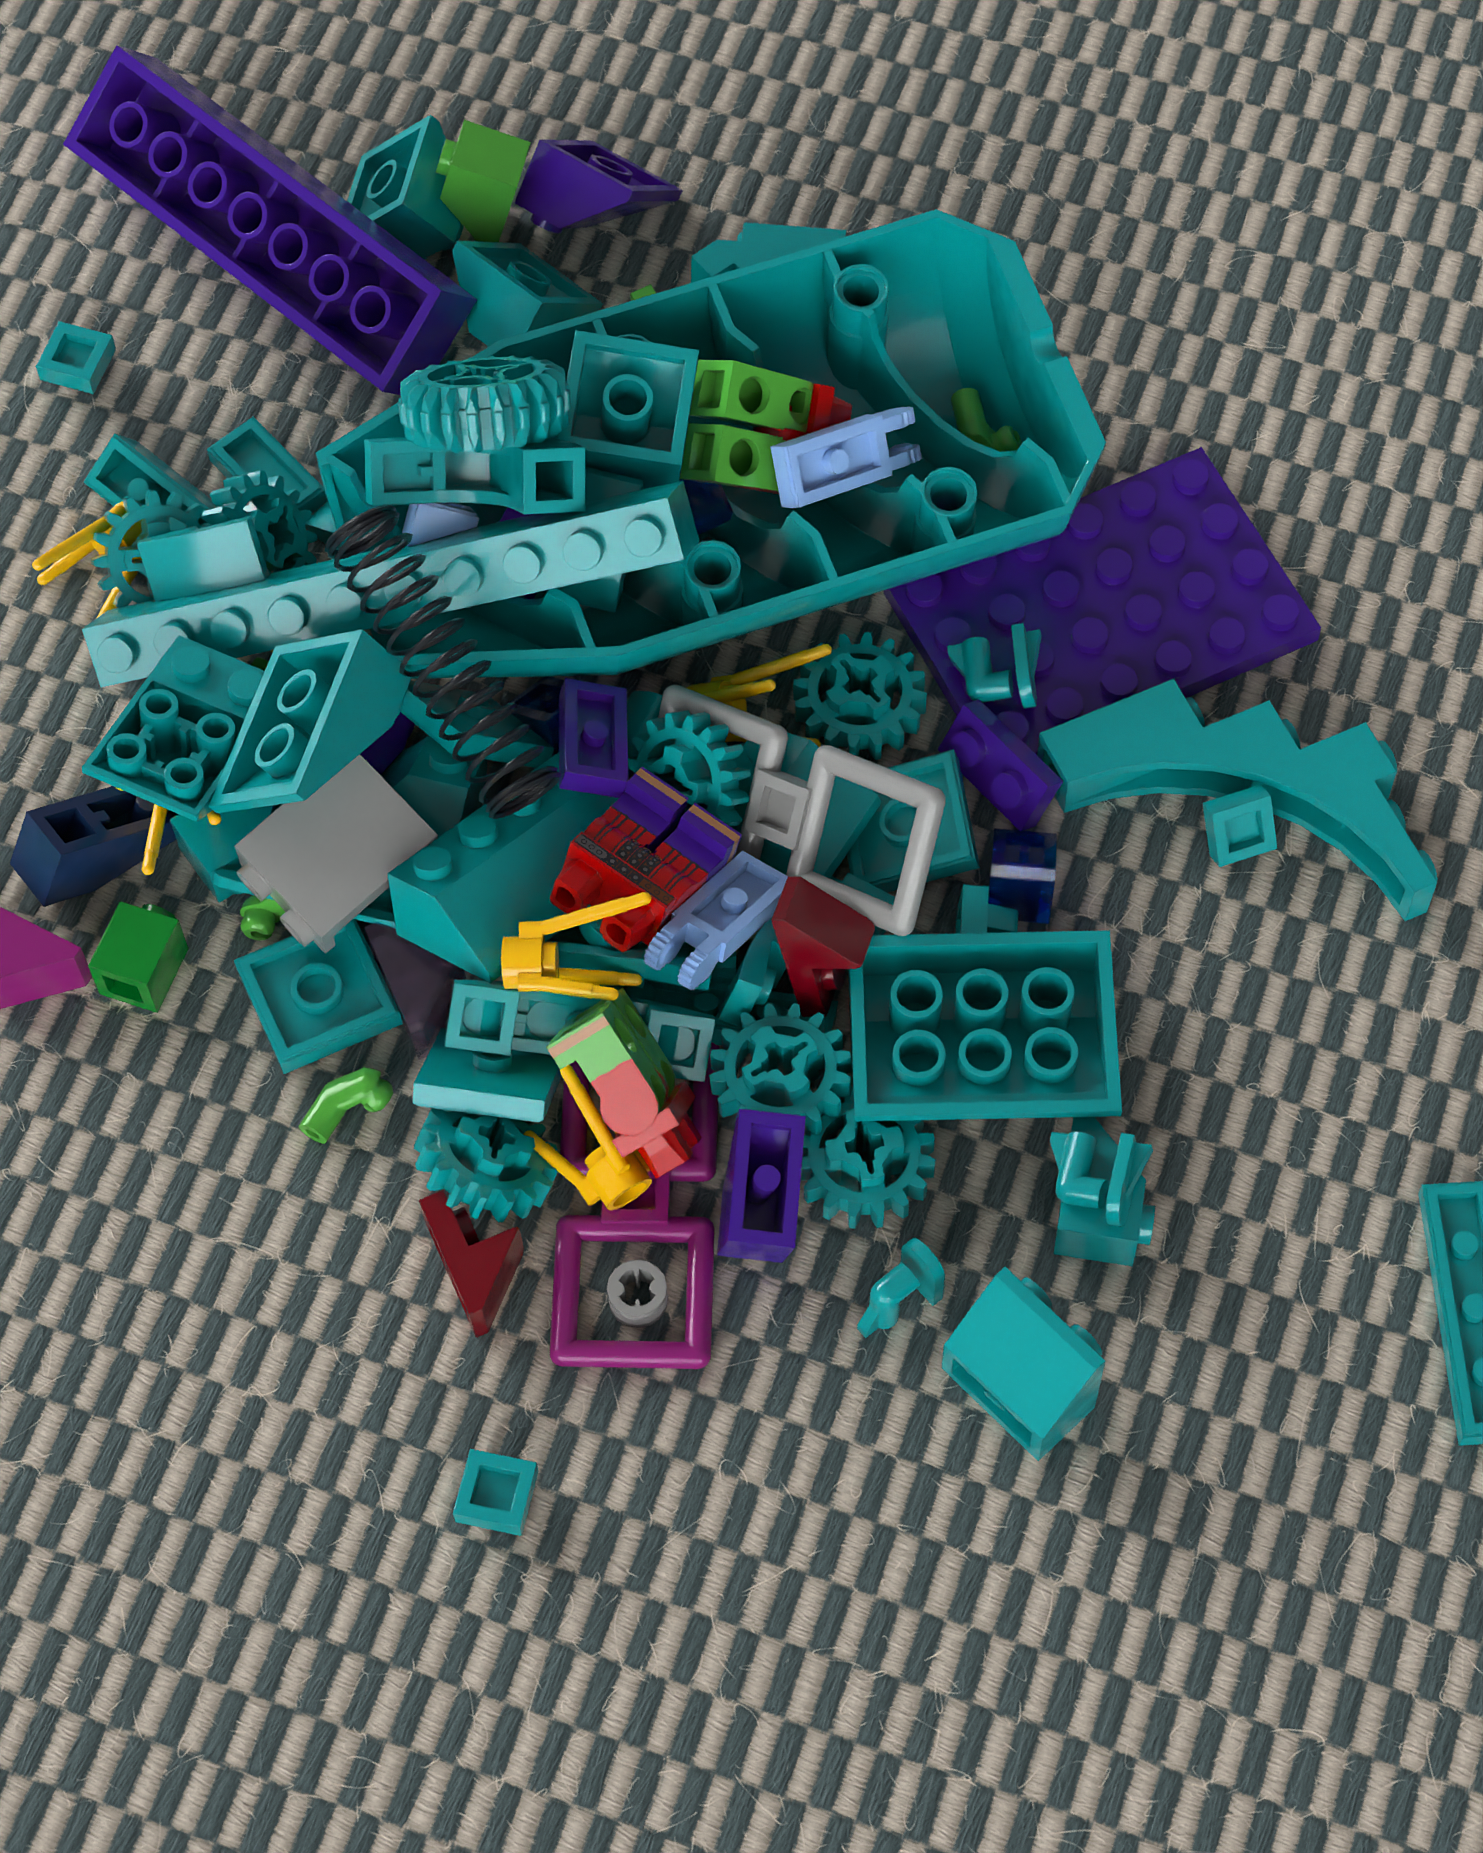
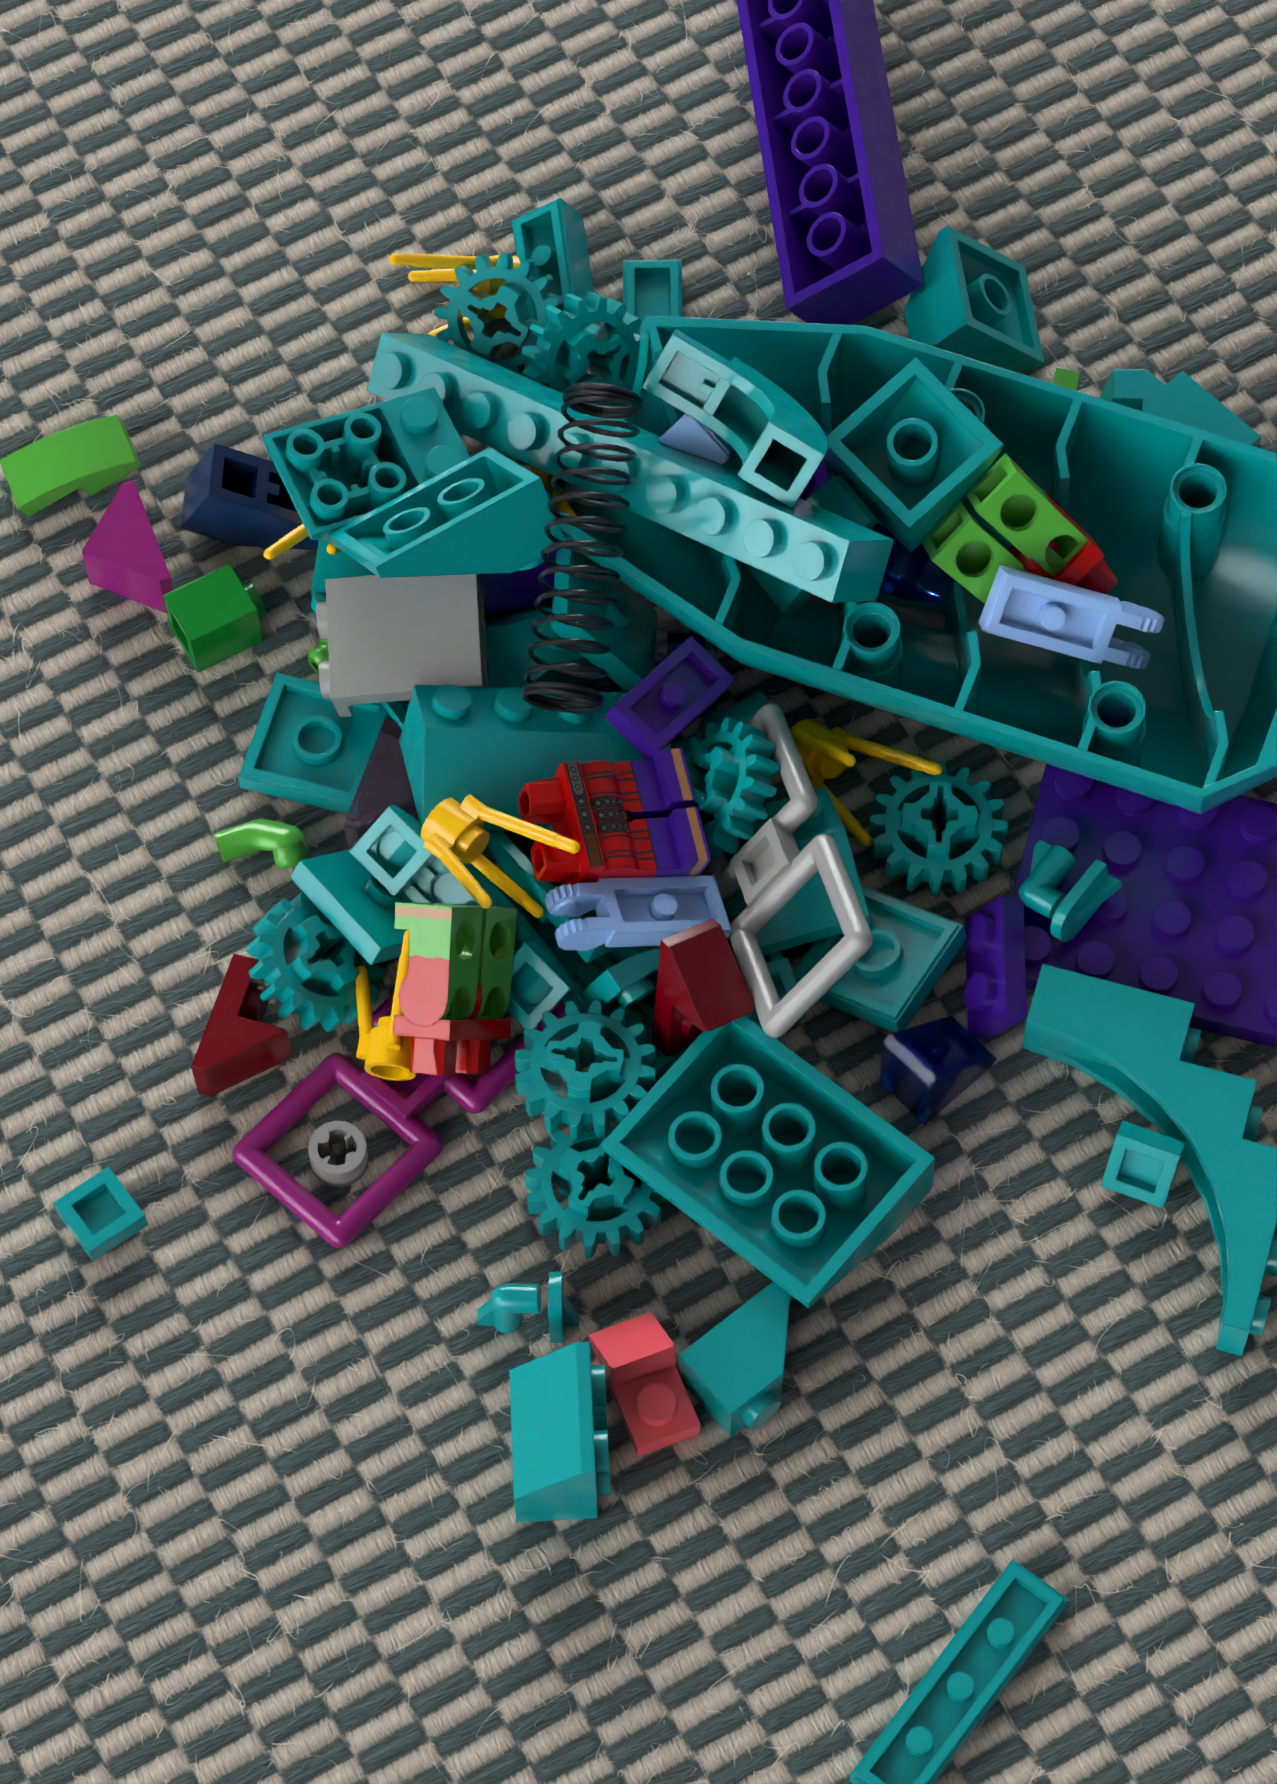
camera: 40 degrees right, 0 degrees up
teal plate [36,321,116,394] -> none
teal slope [137,516,269,601] -> none
teal slope [347,115,464,259] -> none
teal gear [398,355,571,453] -> none
bright green slope [436,120,531,242] -> none
dark purple slope [514,140,683,233] -> none
dark purple slope [717,1109,806,1263] -> none
bright green arm [951,388,1022,452] -> none
teal tile [955,884,1018,933] -> none
teal piece [1050,1132,1153,1227] -> none
none -> coral slope [589,1312,701,1457]

